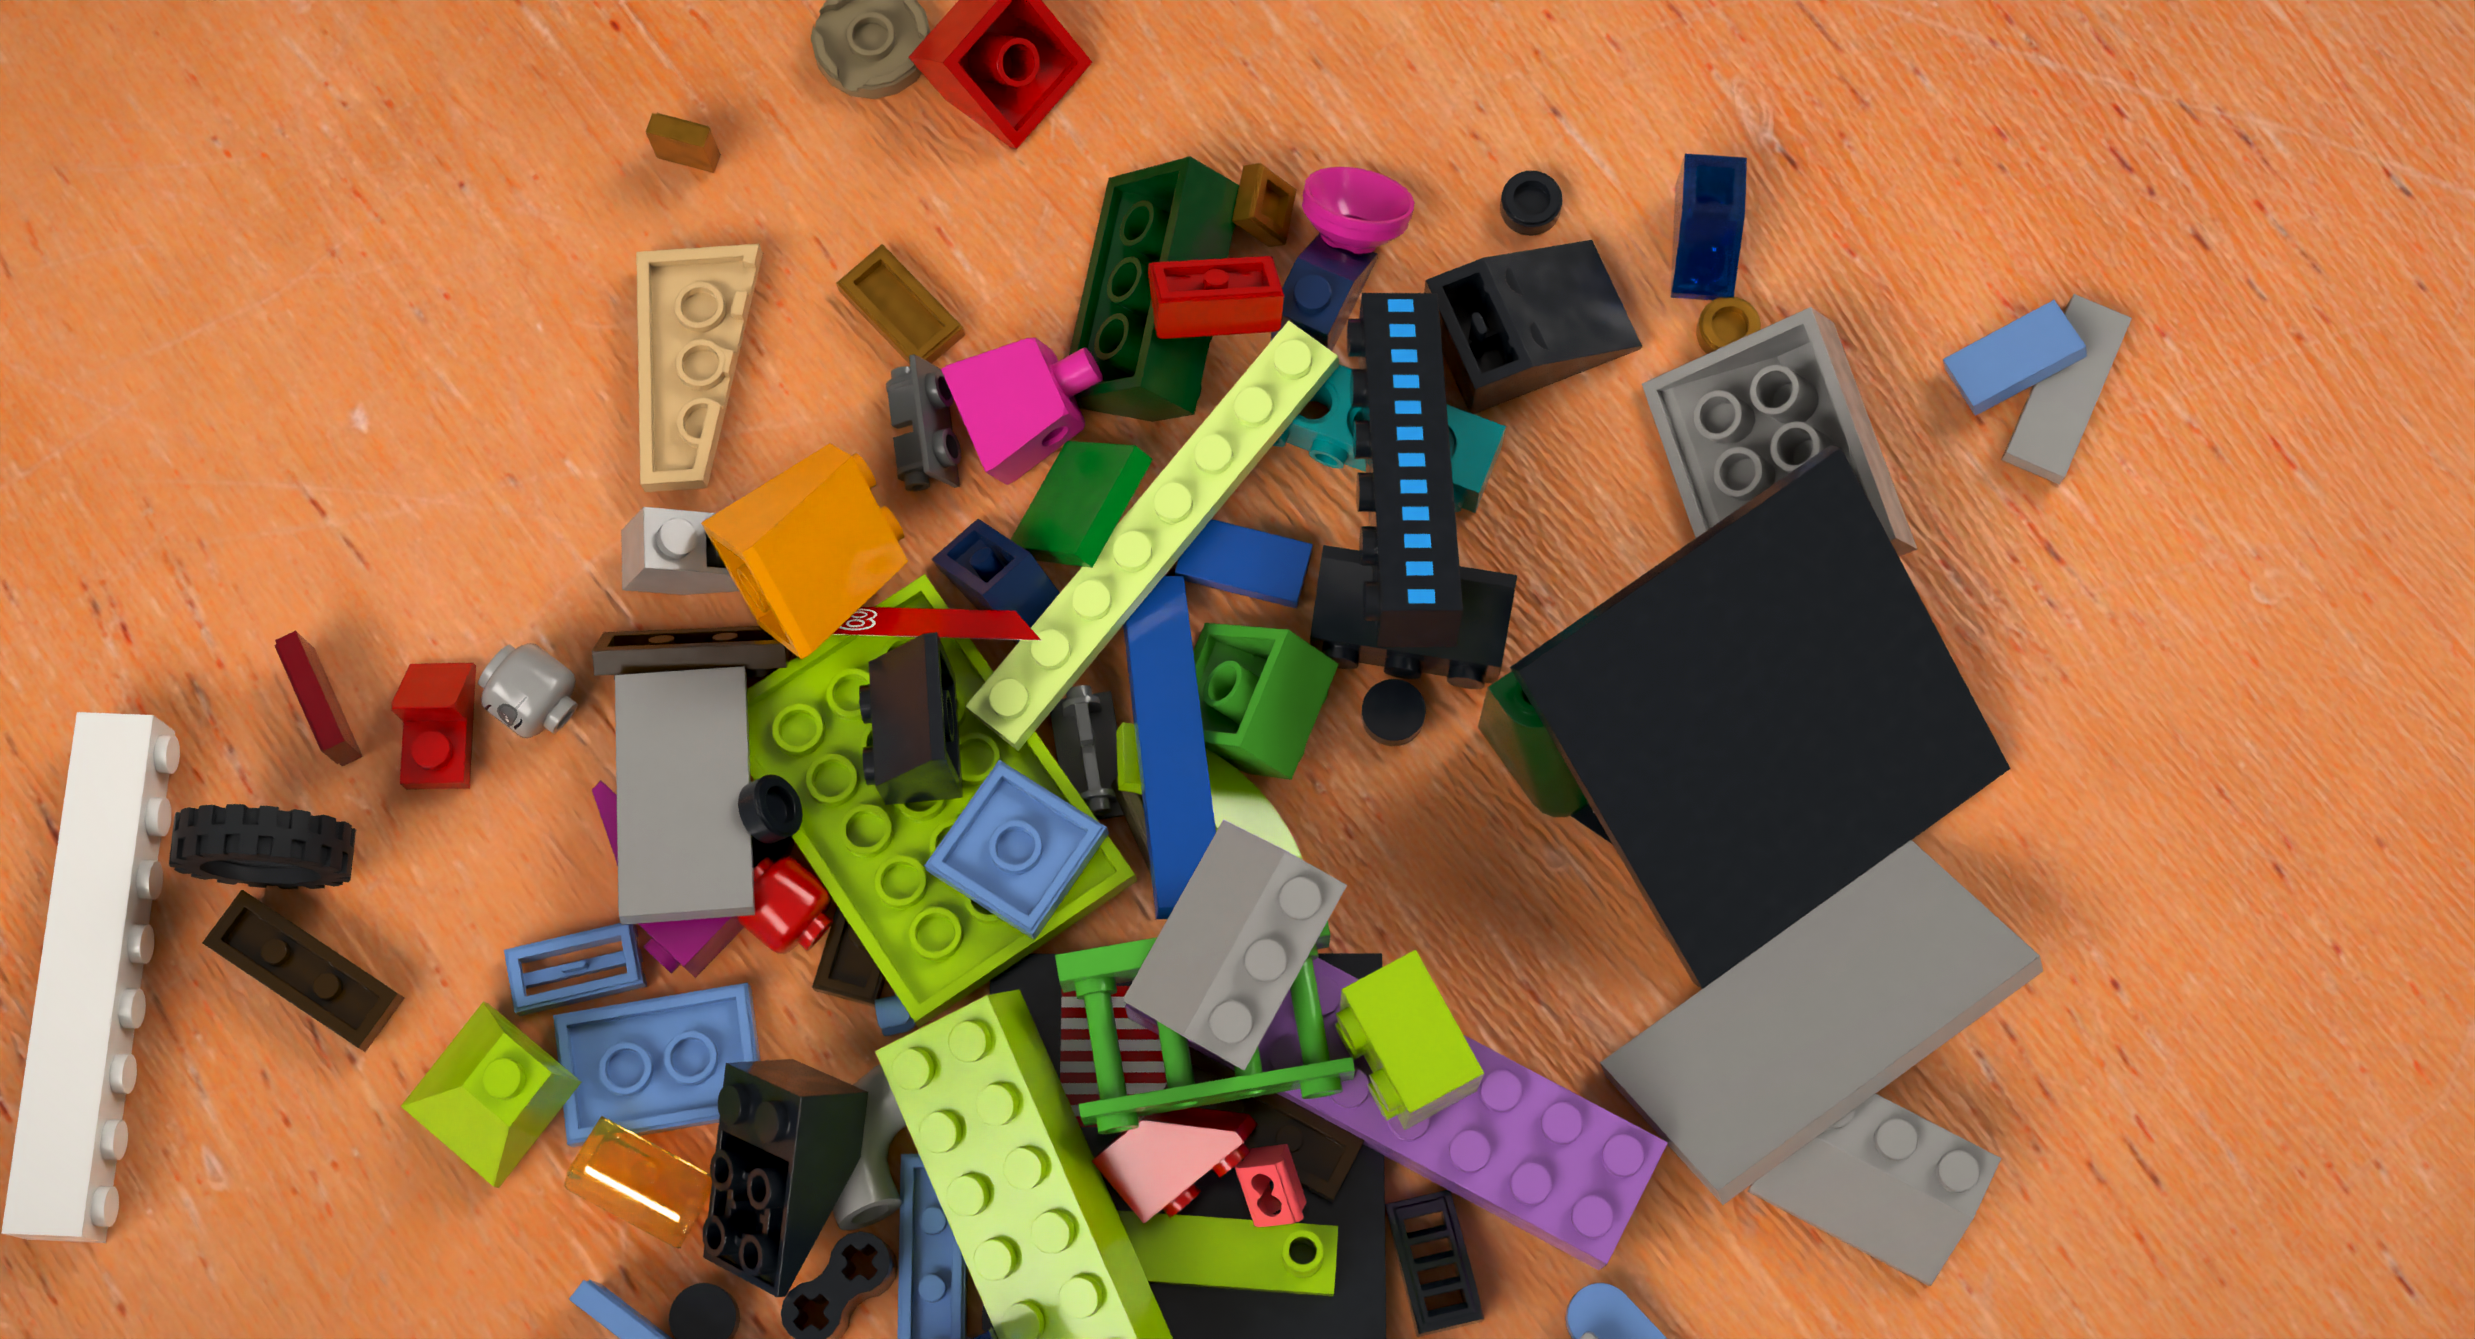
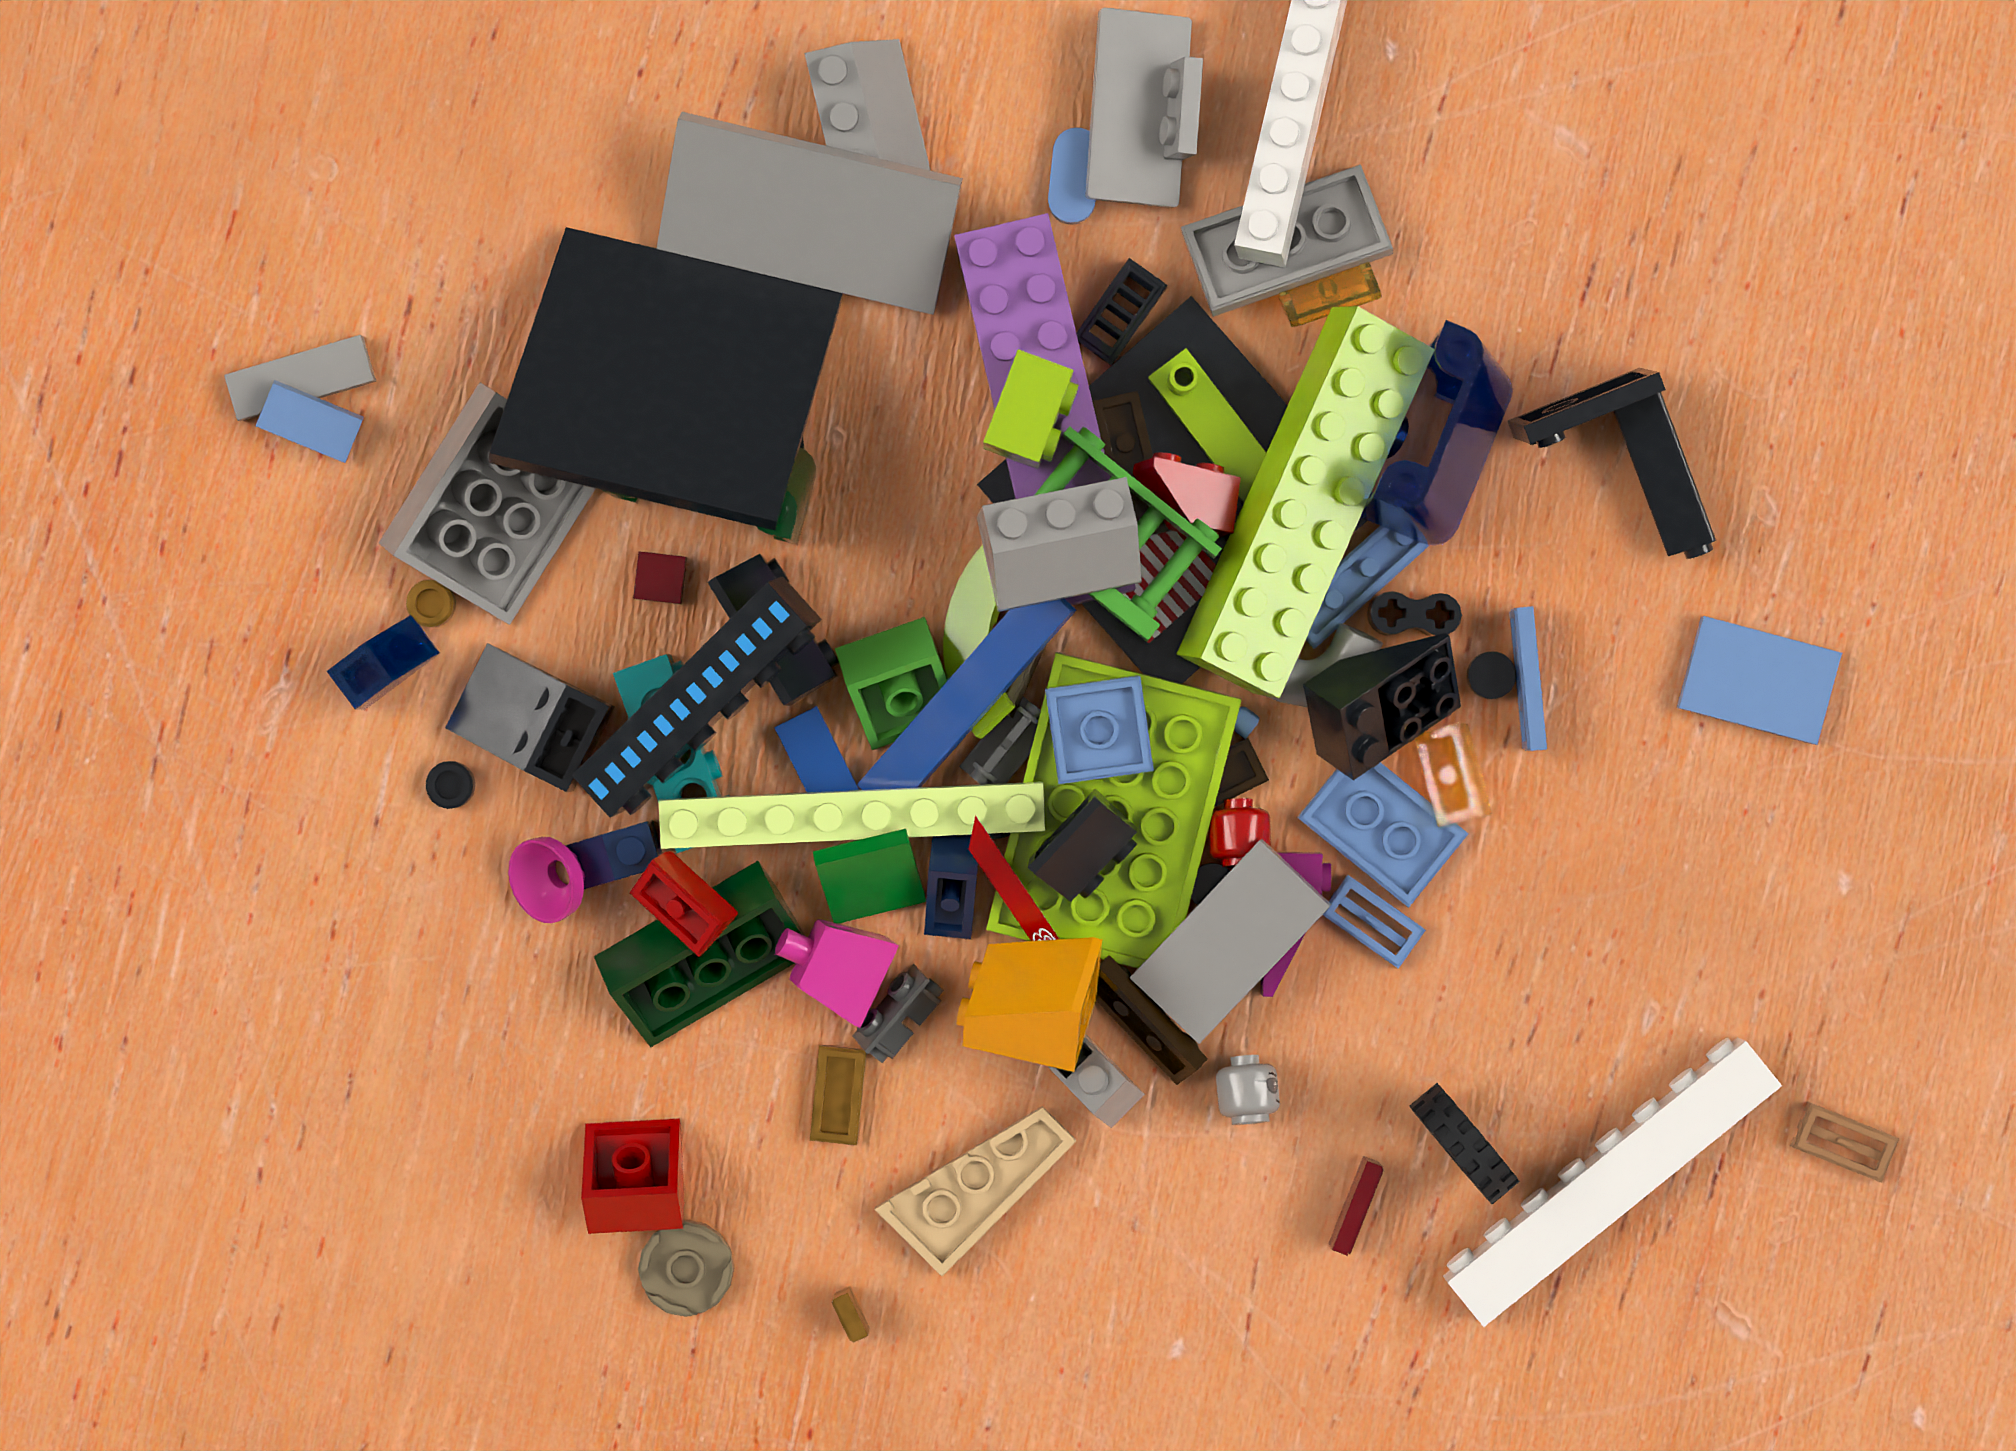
camera: 130 degrees left, 15 degrees up
dark brown plate [202,890,405,1052] -> none
red slope [391,663,476,790] -> none
lime slope [401,1002,582,1188] -> none
black tile [738,774,803,844] -> none
pearl gold tile [1232,163,1297,247] -> none
coral piece [1234,1144,1307,1228] -> none
black tile [1361,679,1426,746] -> none
none -> dark red tile [633,551,687,604]

